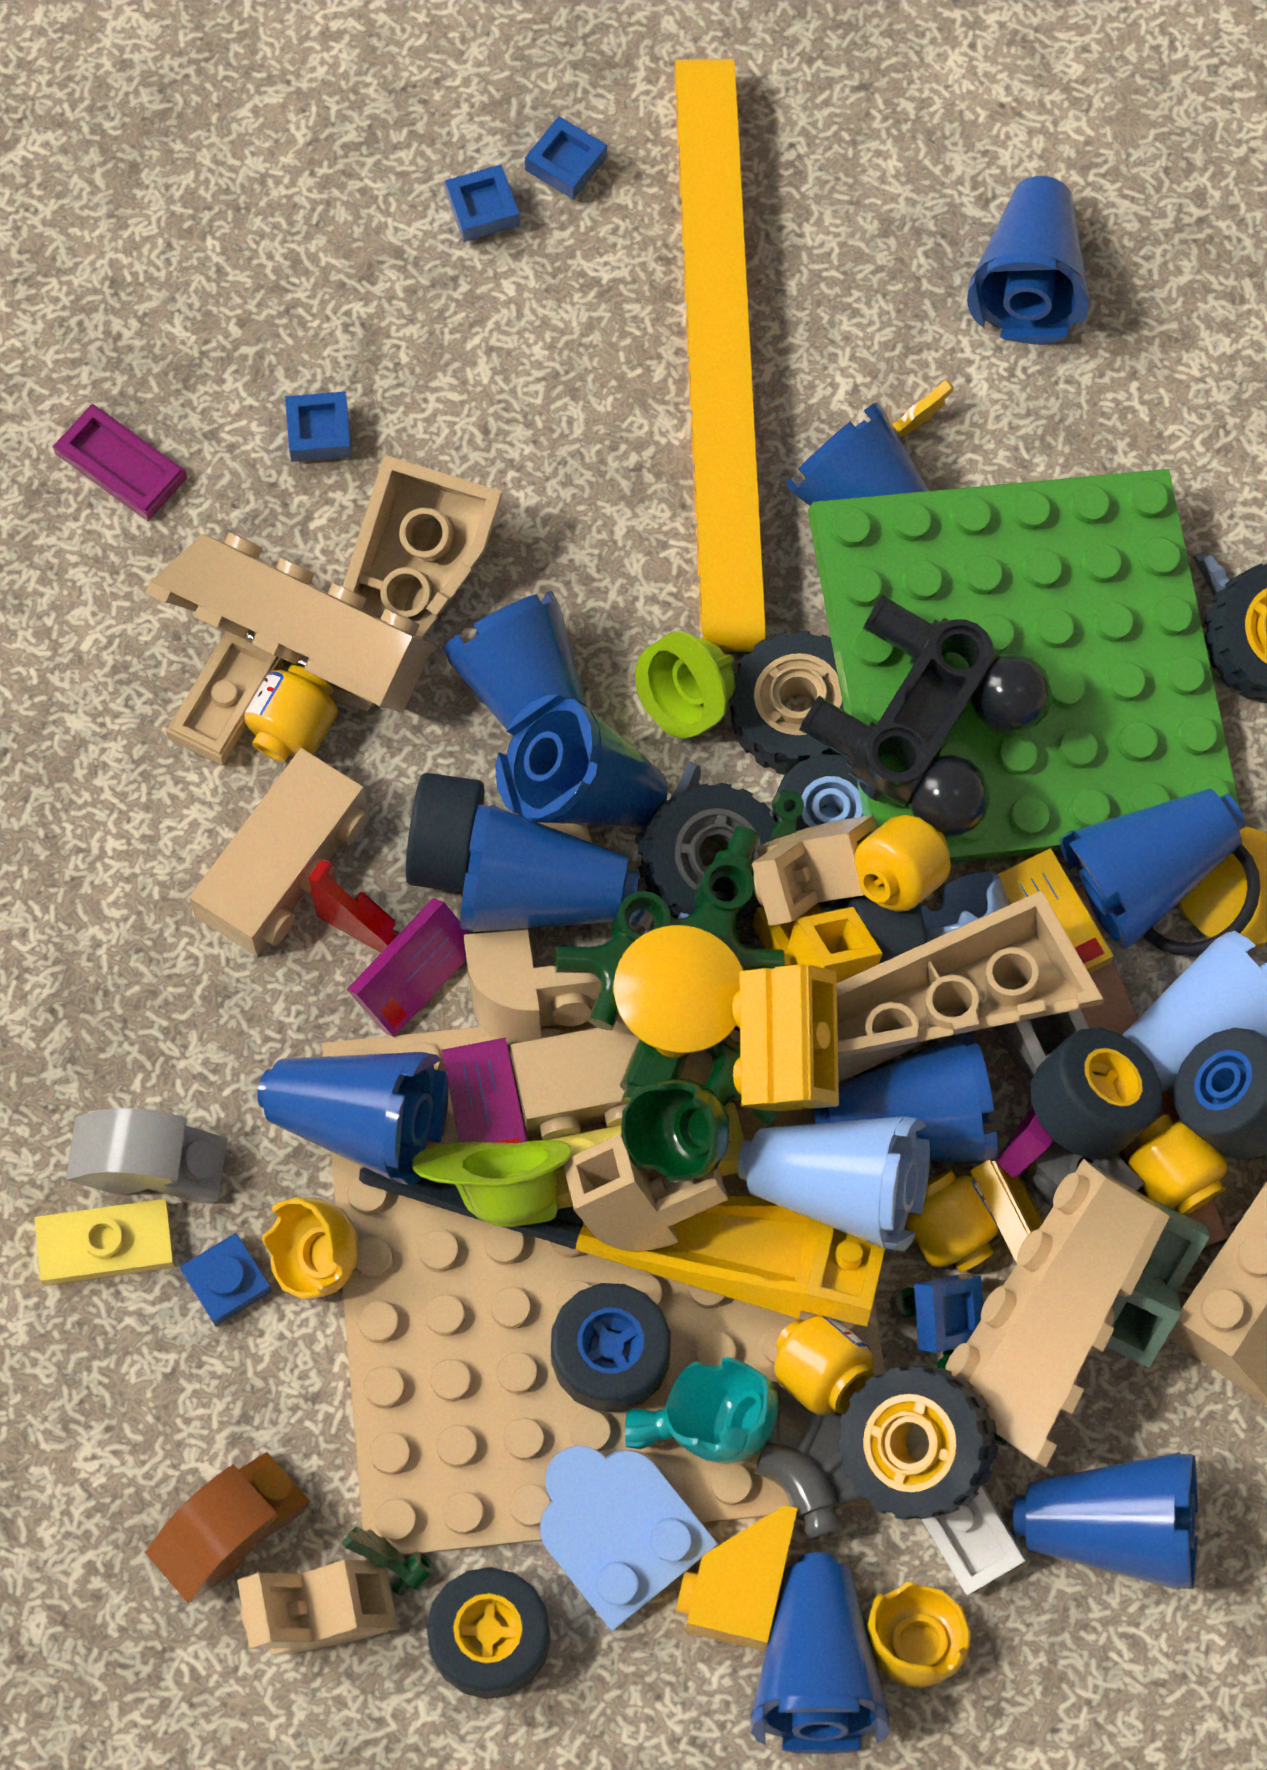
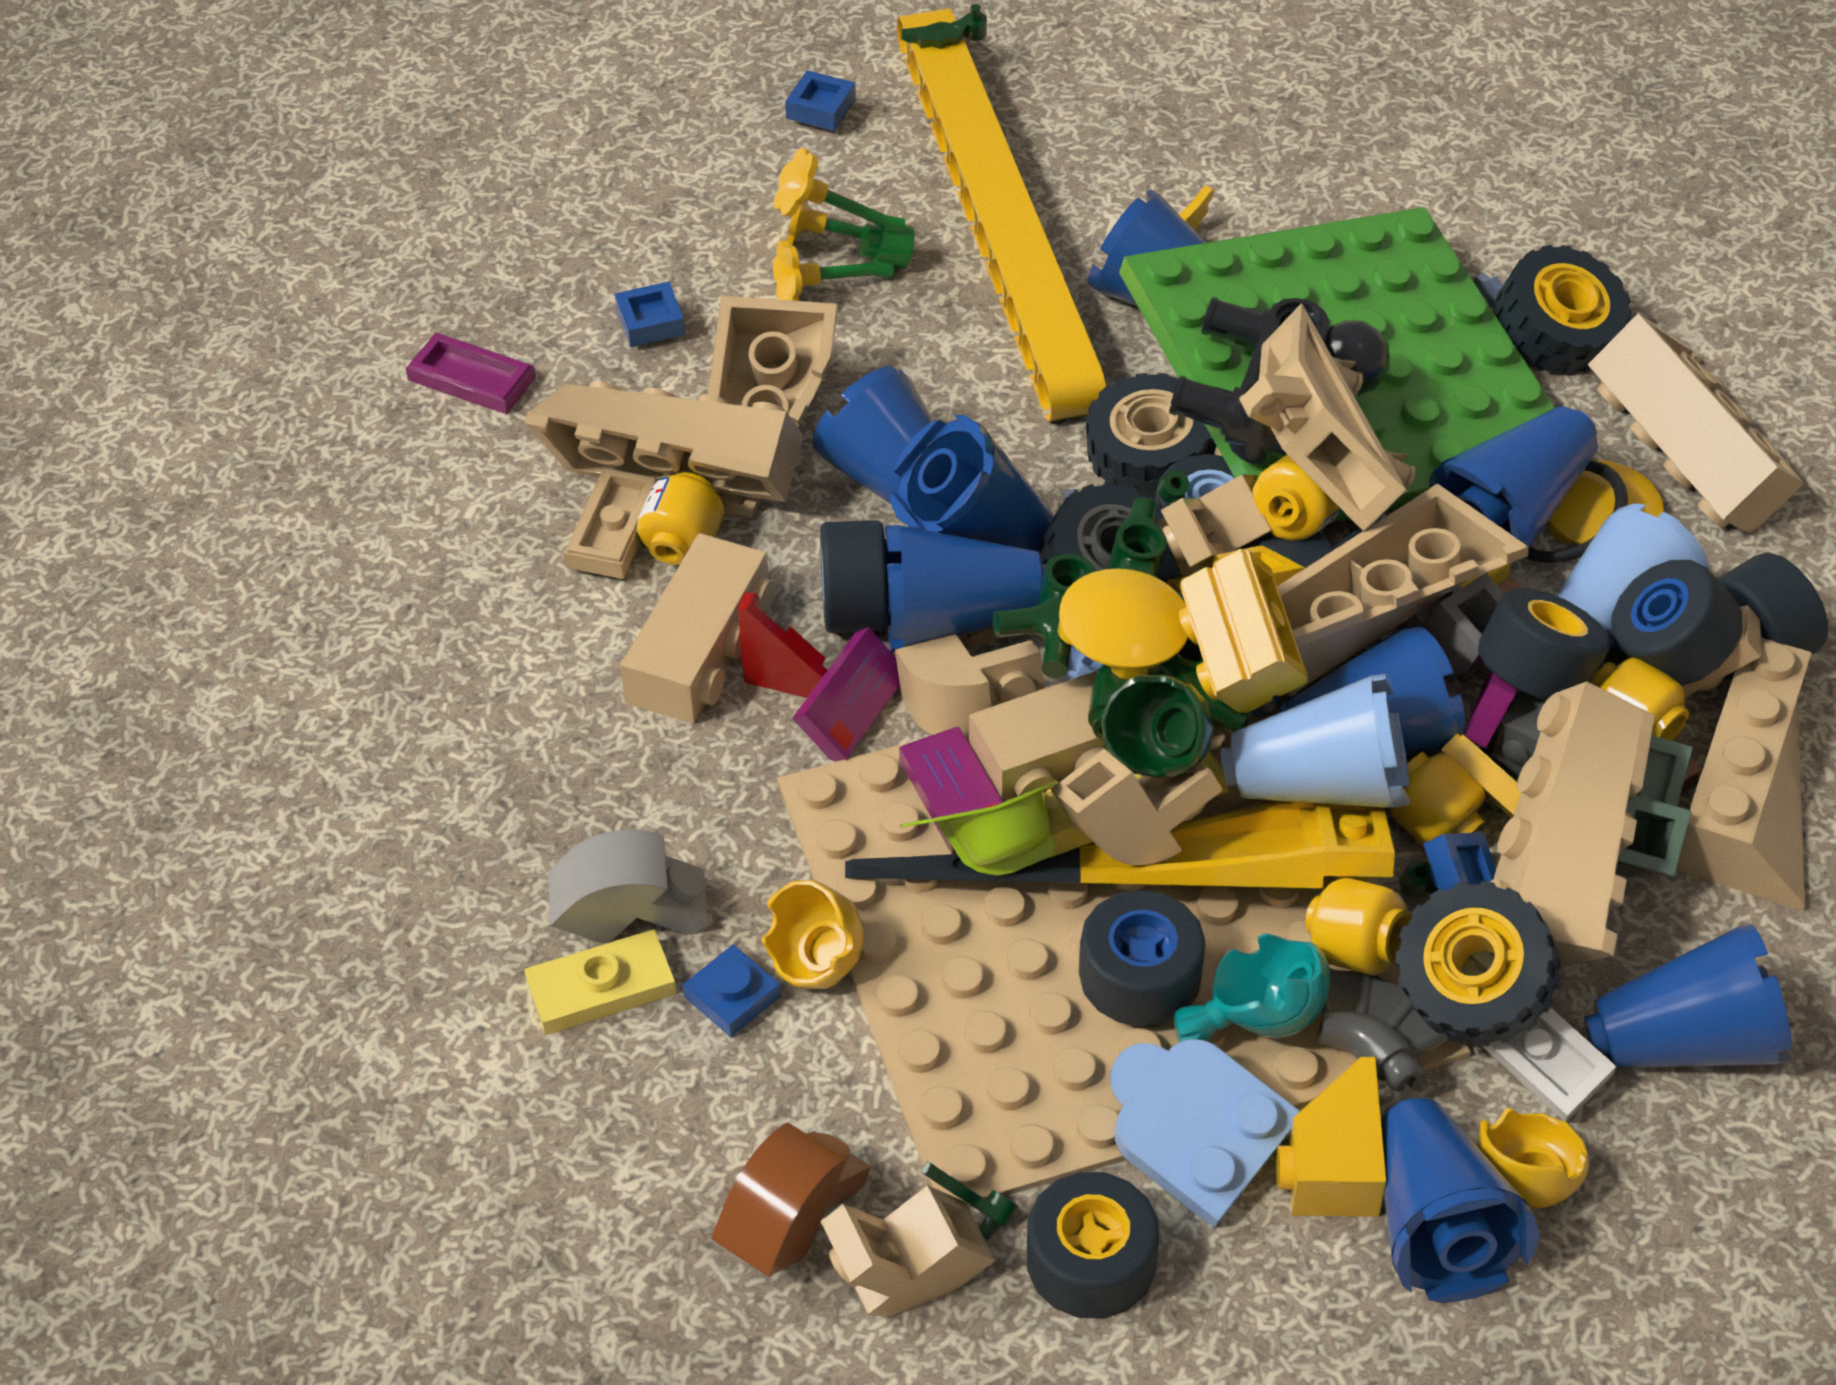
camera: 10 degrees left, 20 degrees down
blue cone [257,1052,449,1185] -> none
blue plate [445,164,520,242] -> none
lime piece [635,630,735,739] -> none
blue cone [967,176,1090,345] -> none
none -> plant [773,148,915,301]
none -> dark green piece [901,4,987,49]
none -> tan connector [1239,303,1415,531]

